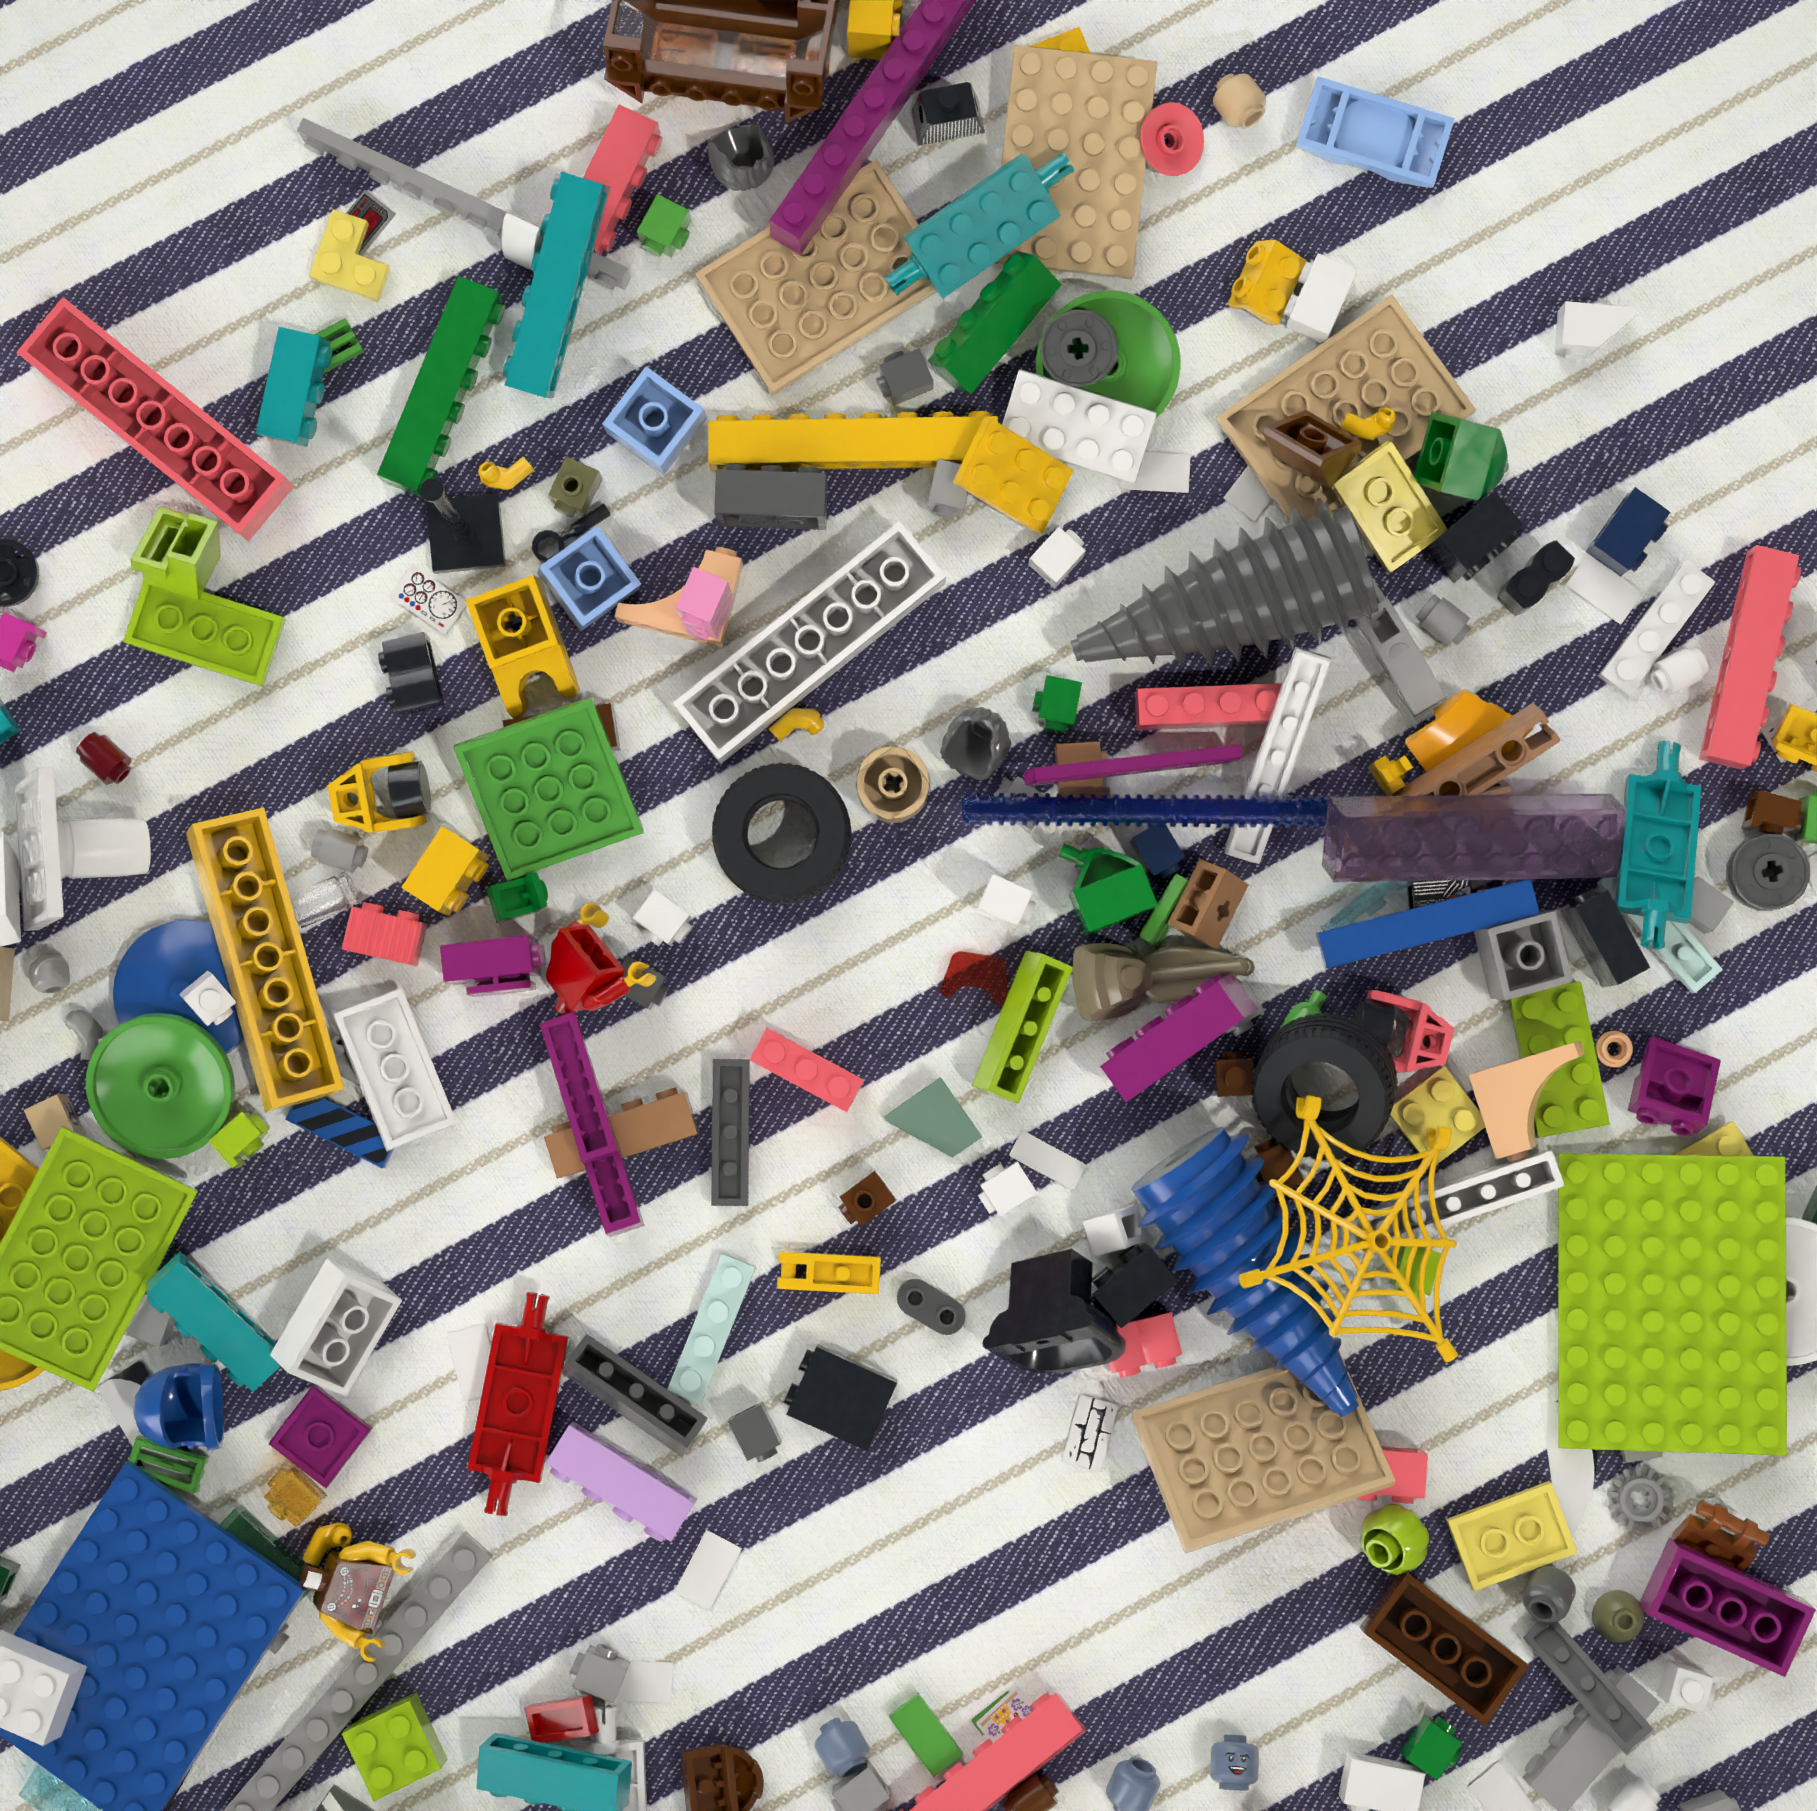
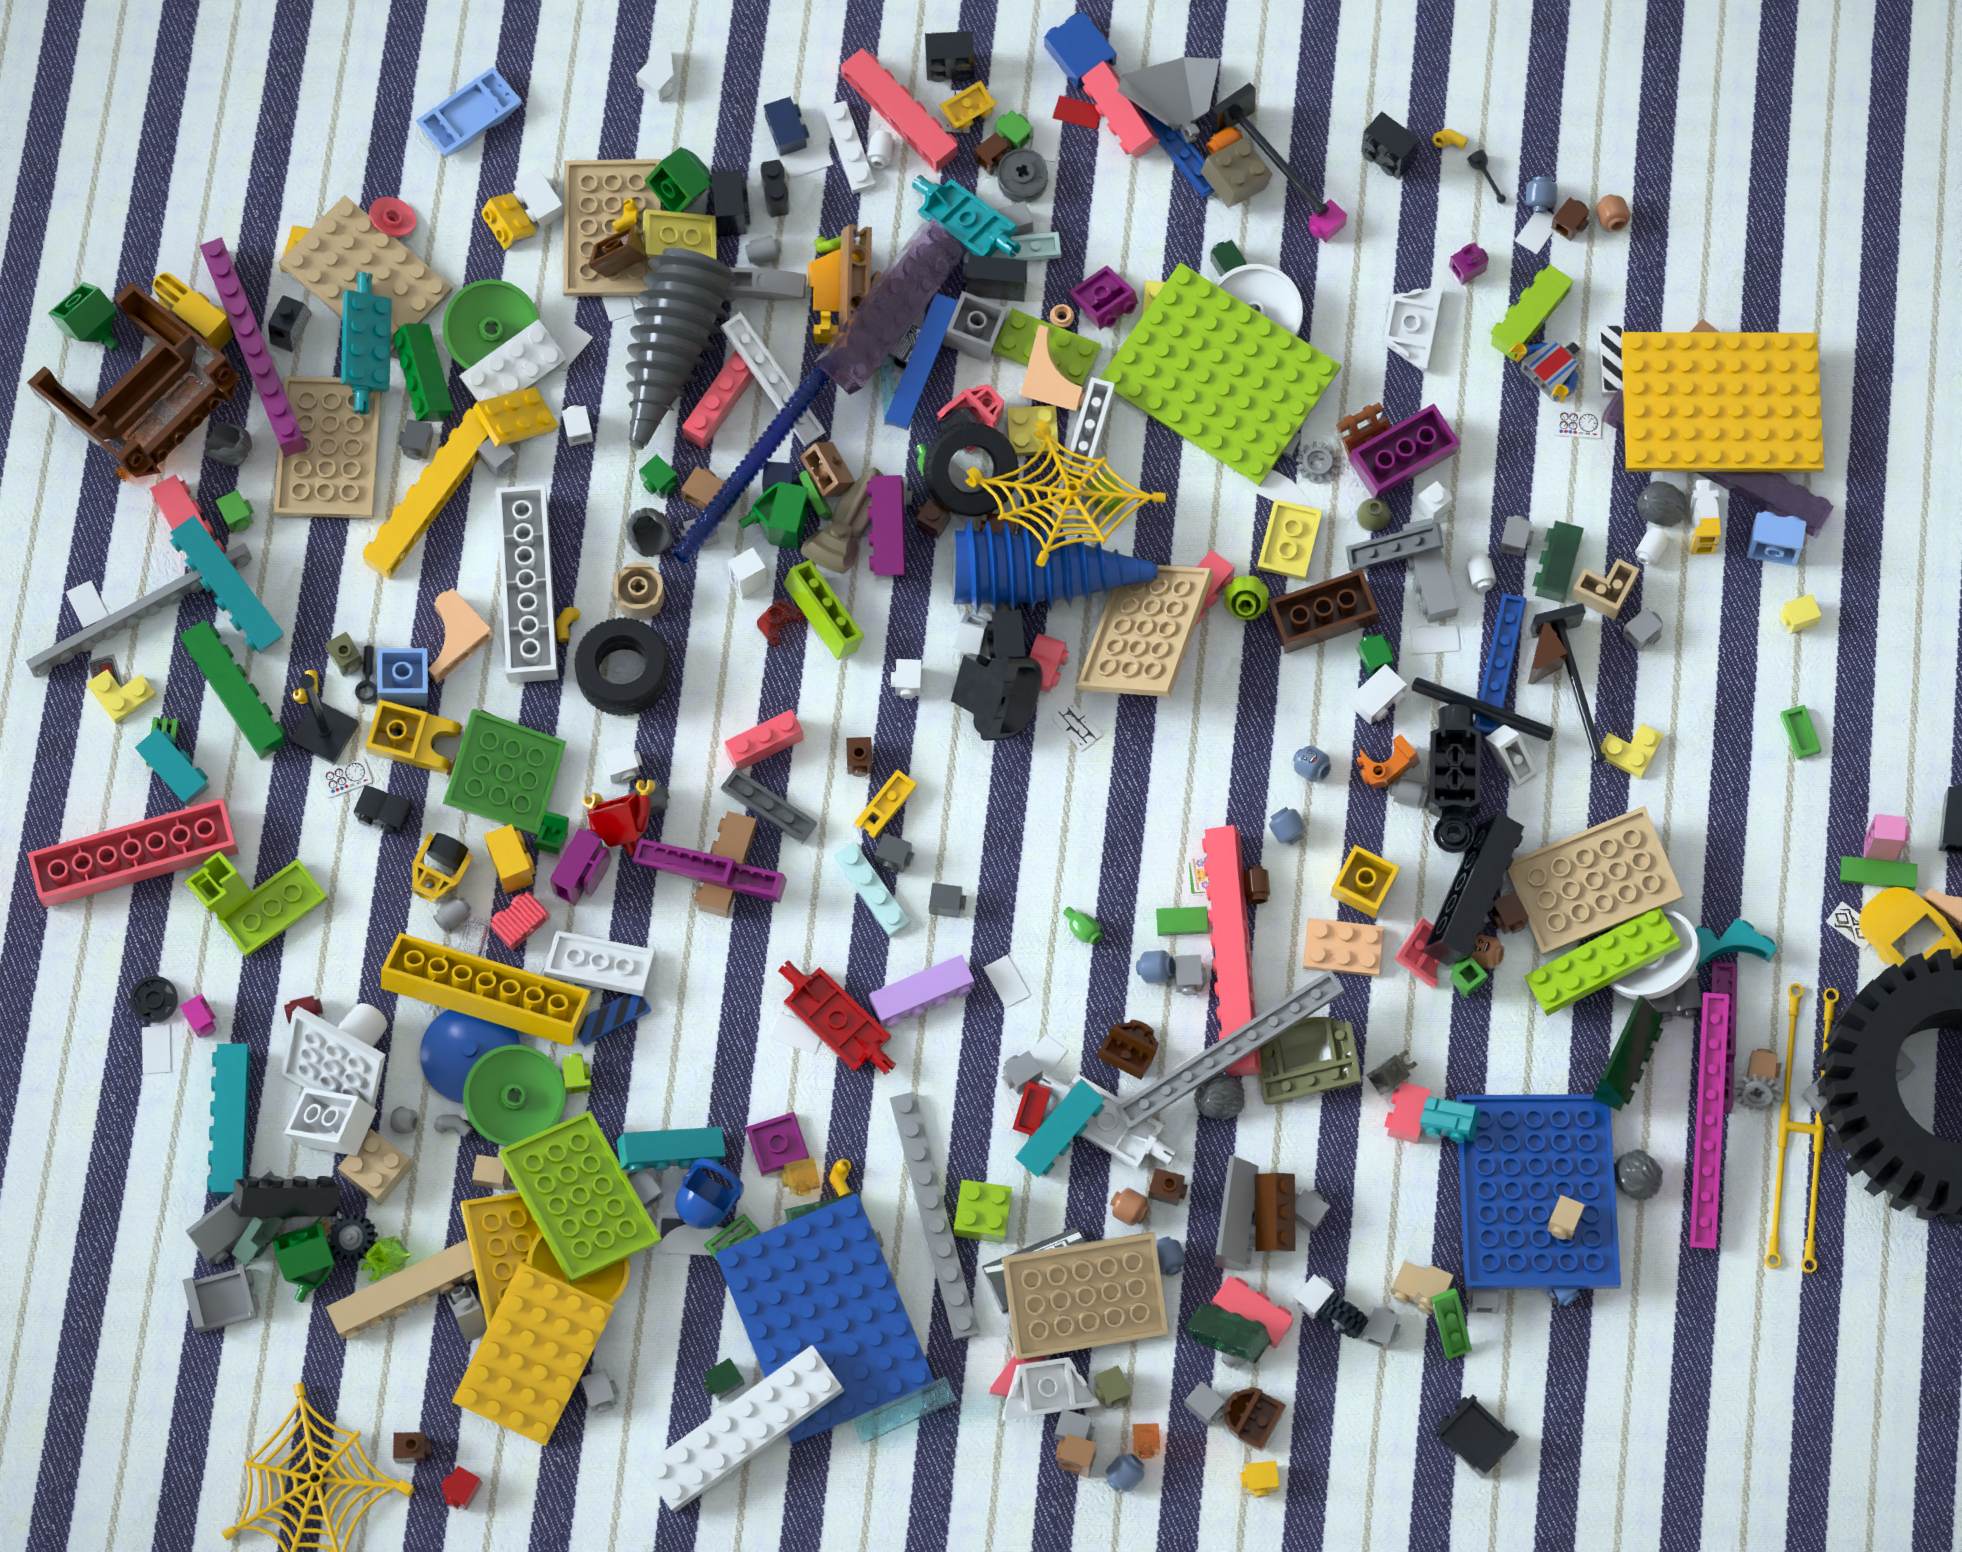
camera: 55 degrees left, 15 degrees down
white brick [179,971,236,1026] -> none
white brick [270,1259,402,1396] -> none
torso [299,1541,416,1662] -> none
white slope [502,213,544,272] -> none
dark grey brick [562,1334,708,1457] -> none
light blue brick [602,366,707,475] -> none
bright pink brick [676,567,734,641] -> none
dark grey brick [714,464,828,530] -> none
black brick [783,1344,897,1451] -> none
sand green slope [884,1077,982,1158] -> none
dark grey plate [897,1279,965,1335] -> none
white sticker [1009,1131,1086,1190] -> none
magenta tile [1023,744,1242,786] -> none
dark grey wheel [1040,309,1119,387] -> none
tan head [1213,73,1266,129] -> none
dark grey head [1522,1566,1576,1622] -> none
none -> white sticker [66,581,108,628]
none -> lime arm [814,236,841,254]
none -> dark grey brick [874,833,915,873]
none -> bright green plant [1063,906,1103,945]

